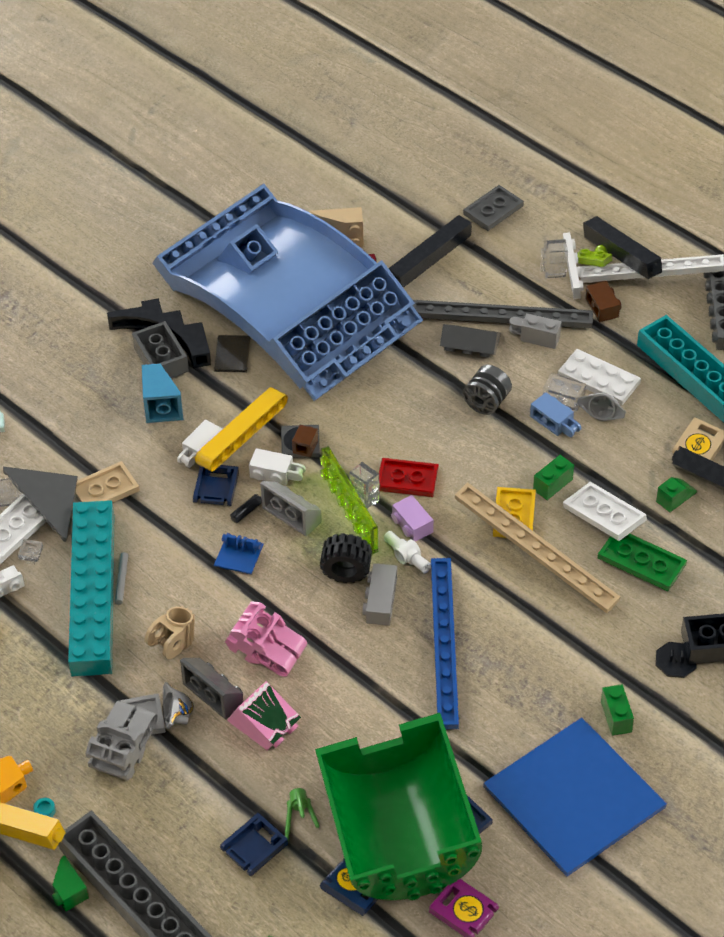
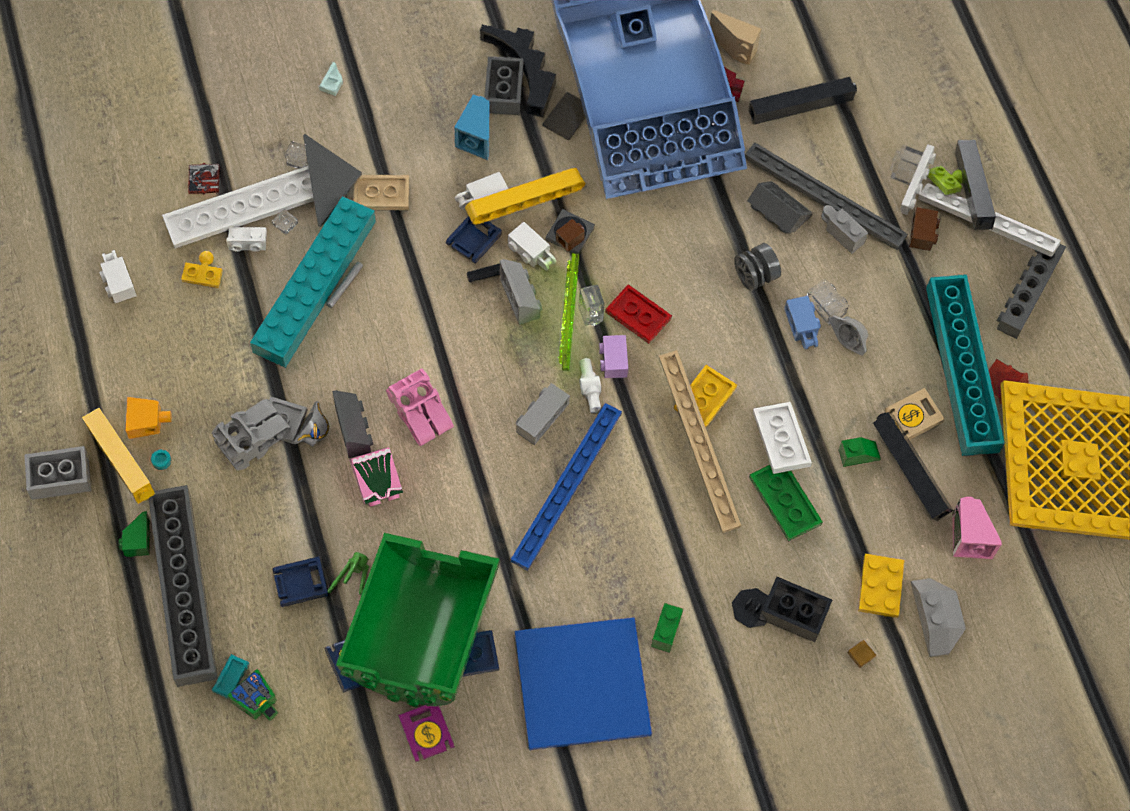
camera: 25 degrees right, 15 degrees up
tan piece [145,606,195,659] -> none
blue hinge [214,533,264,574] -> none
black tyre [320,533,372,583] -> none
dark grey plate [463,185,524,231] -> none
green brick [533,455,574,500] -> none
white plate [558,349,641,406] -> none

